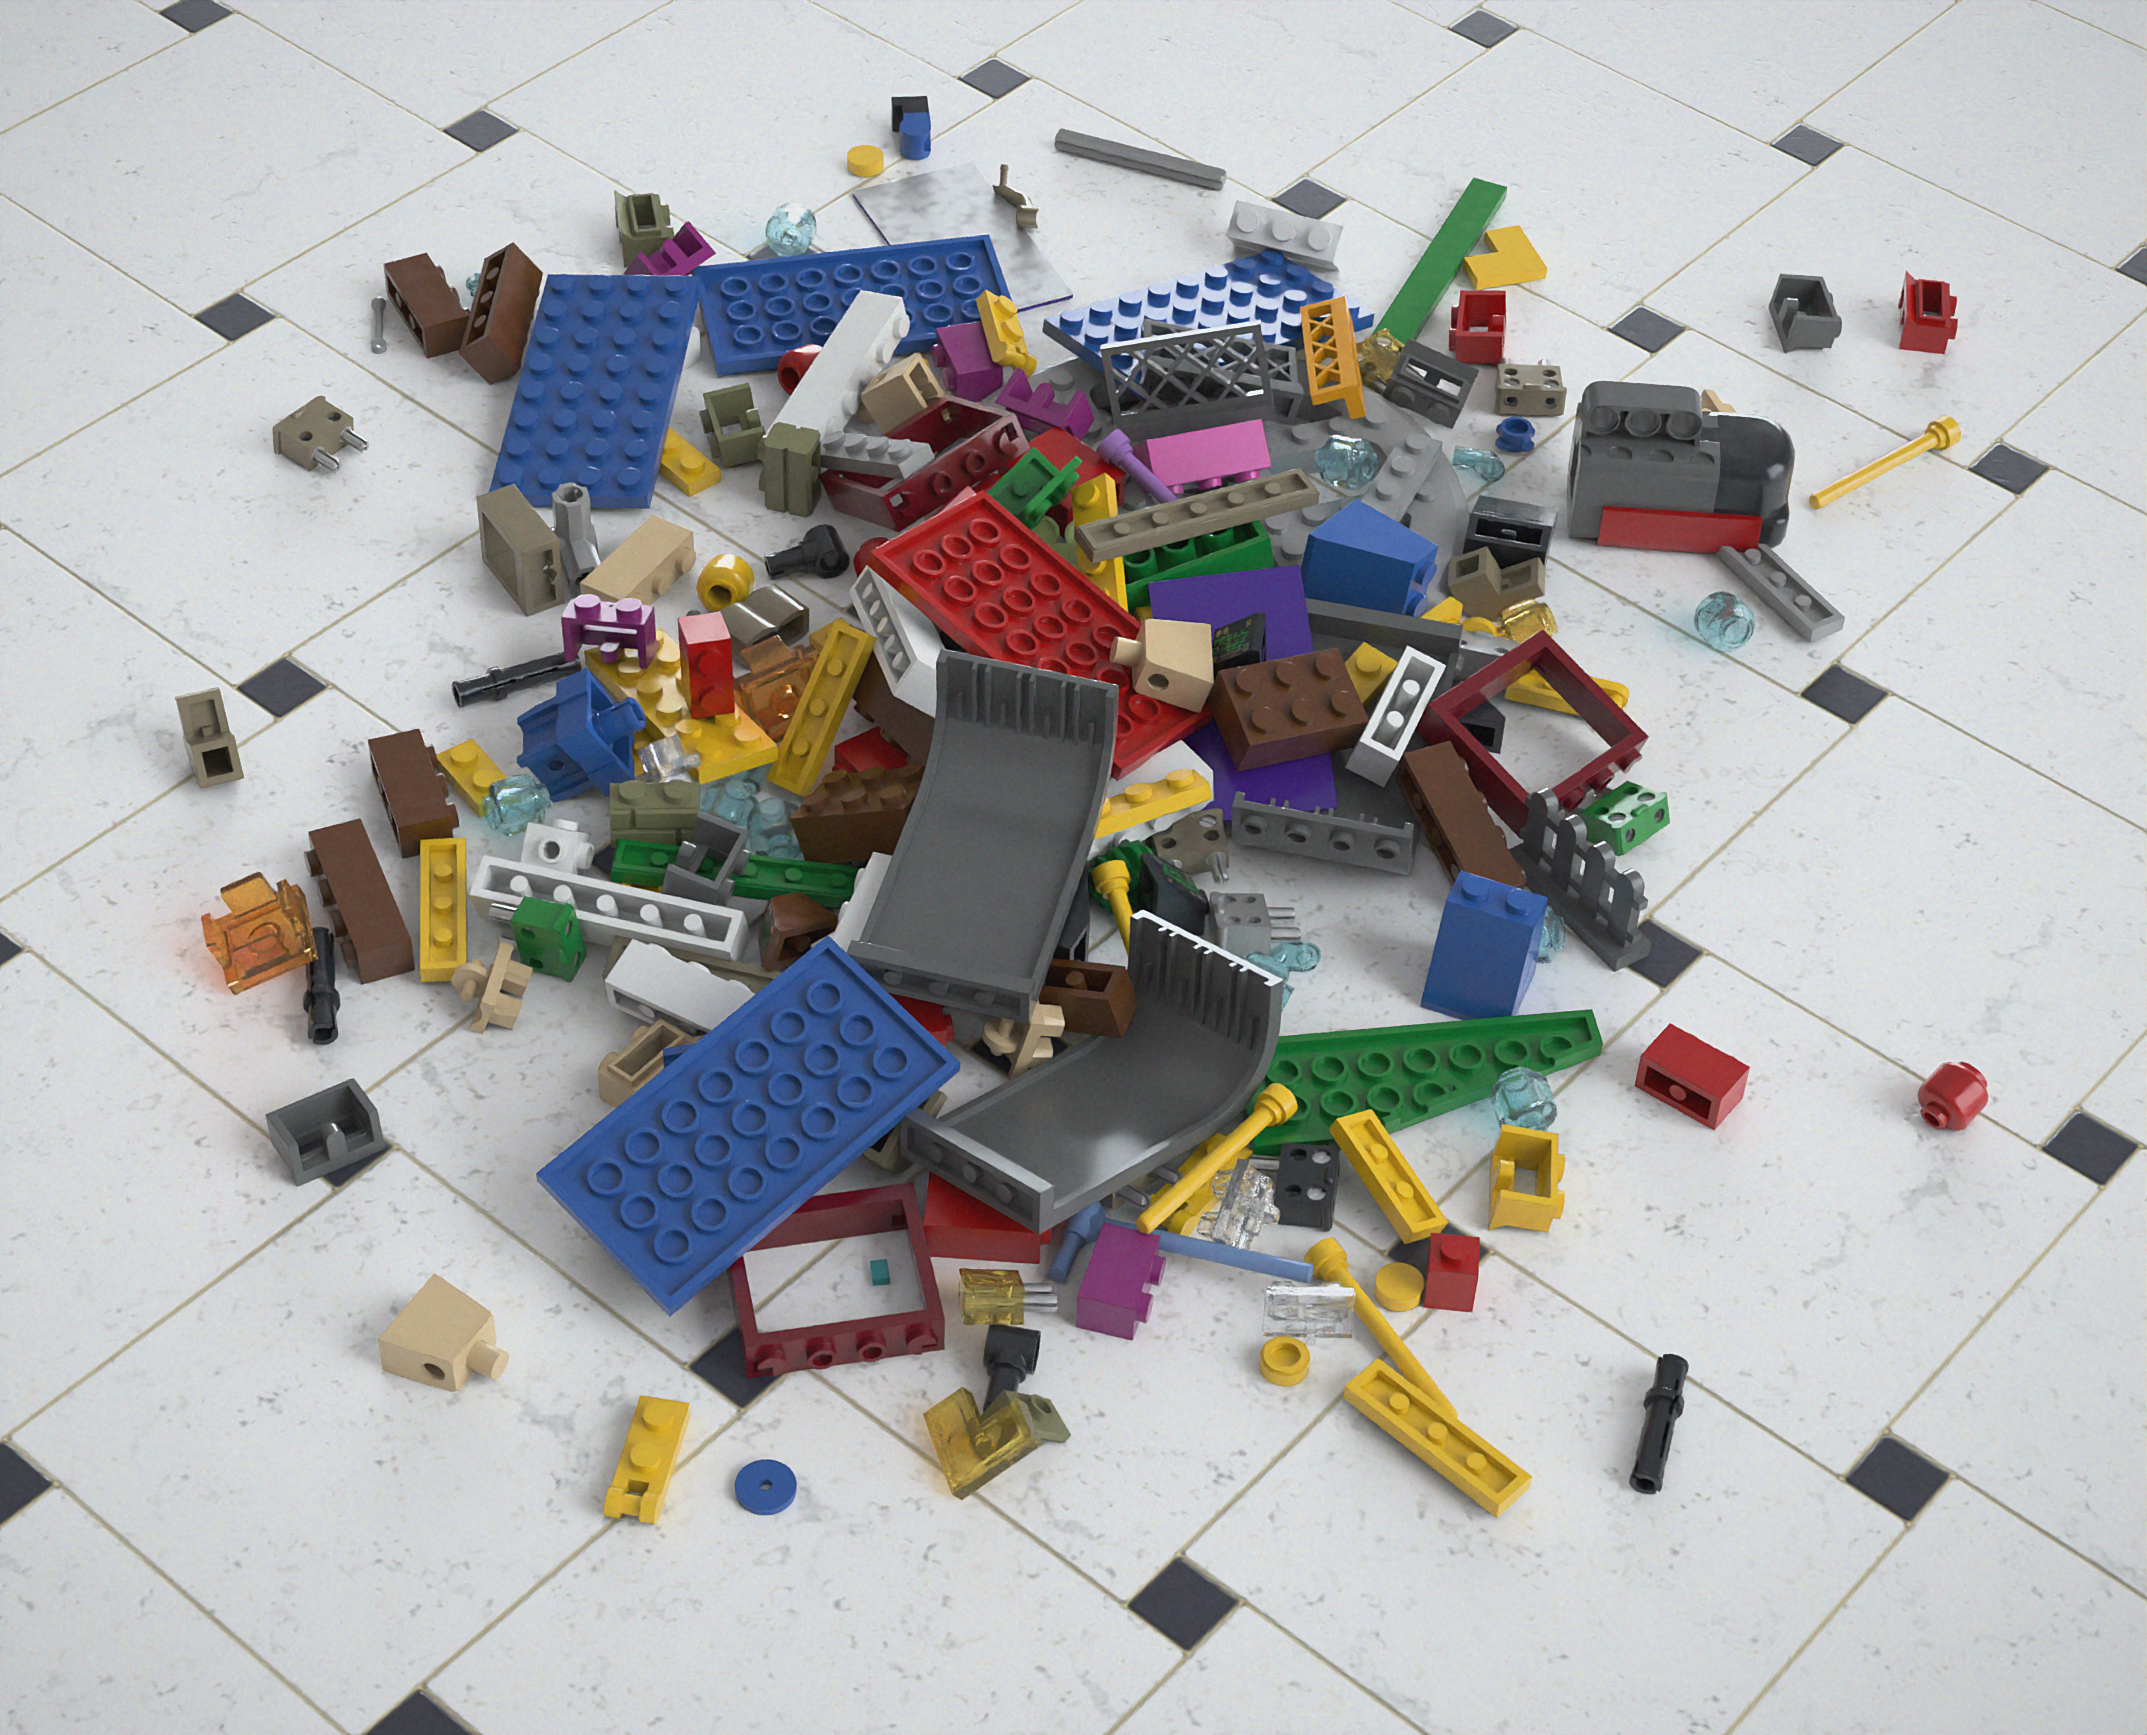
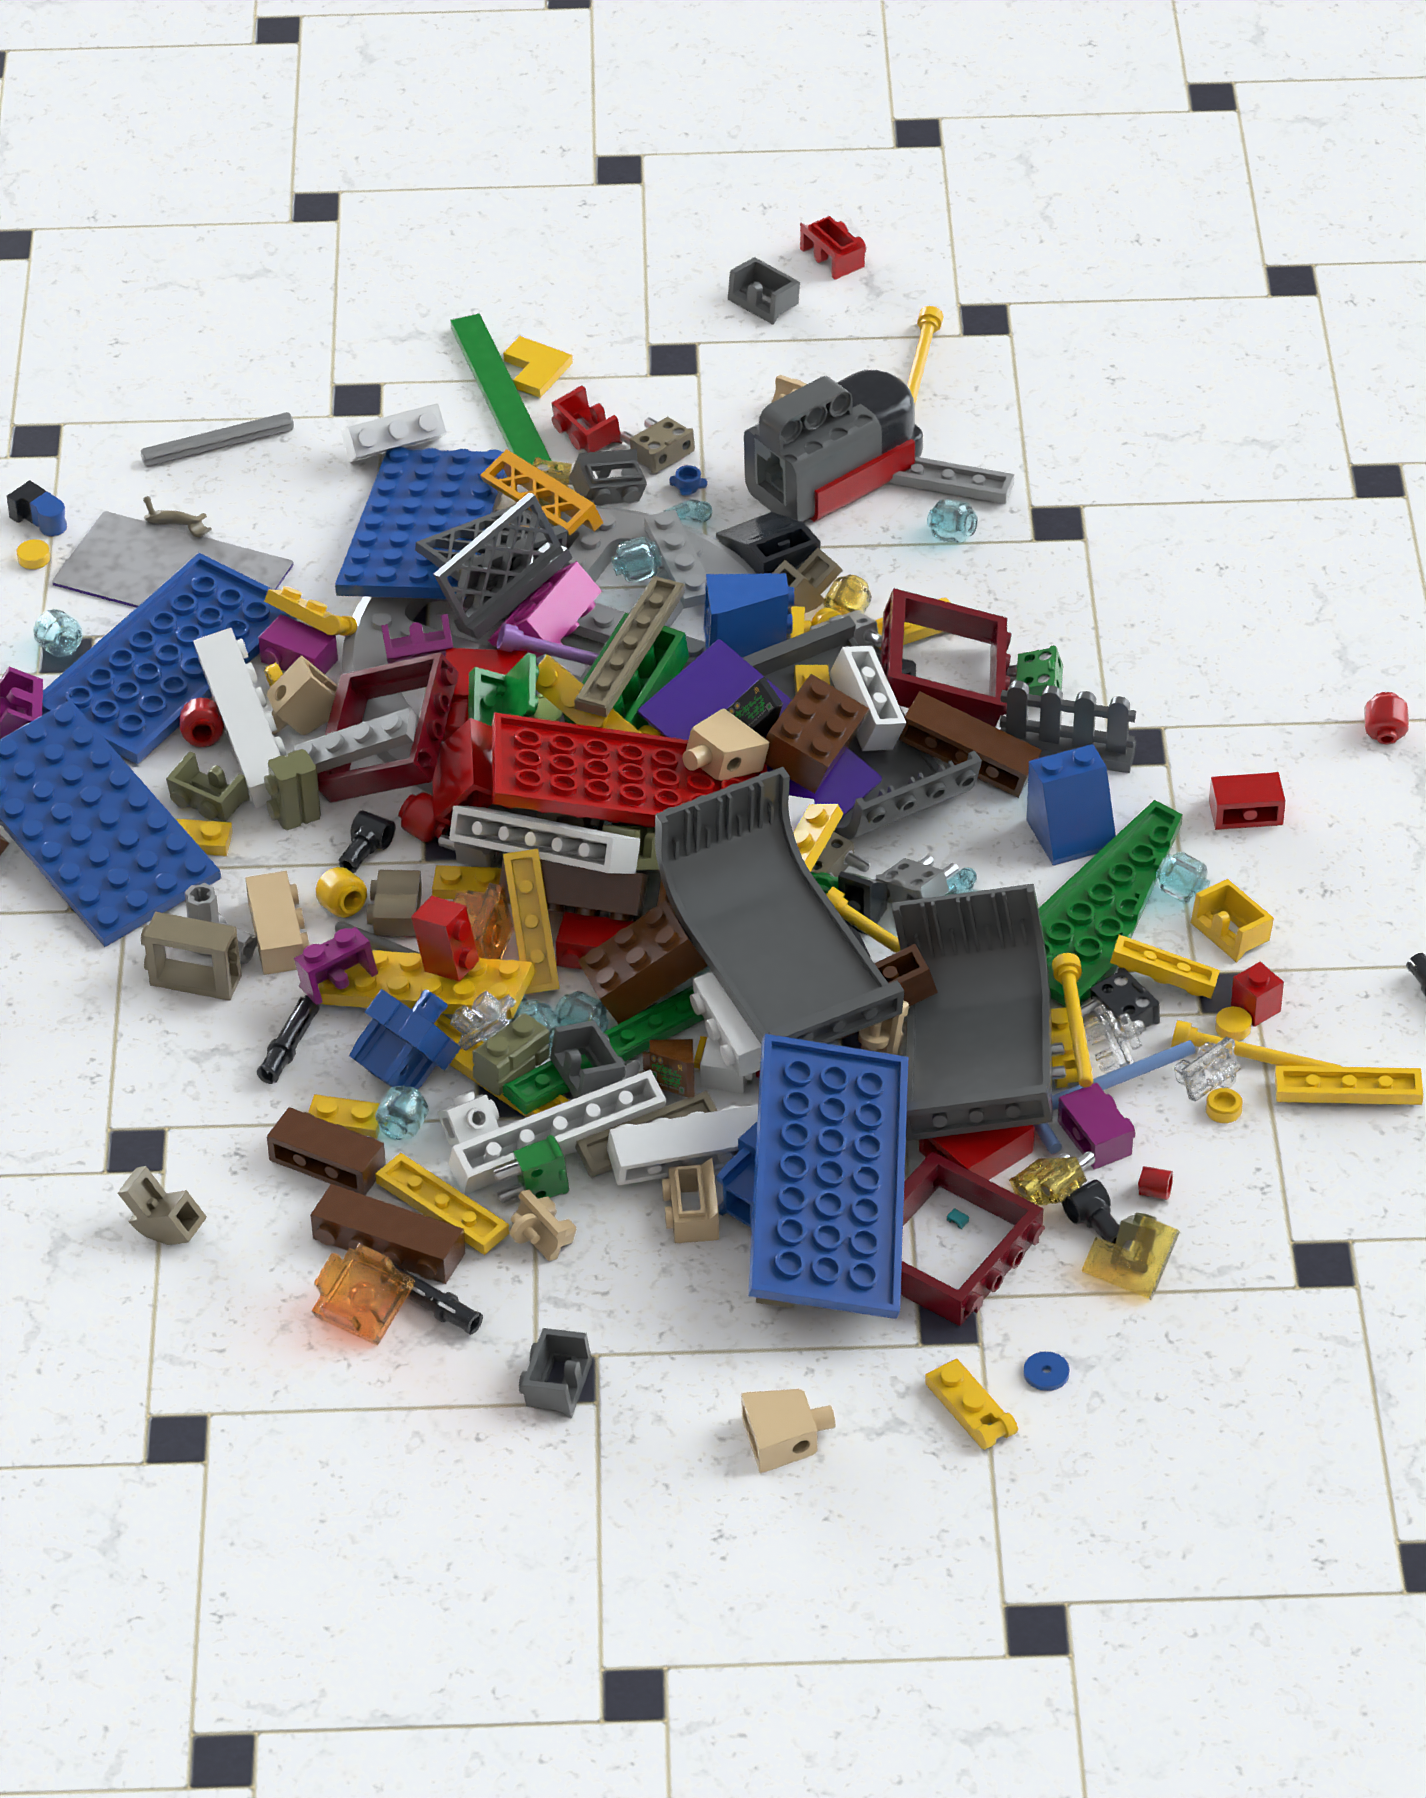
camera: 40 degrees left, 0 degrees up
none -> red hose [1138,1166,1173,1200]

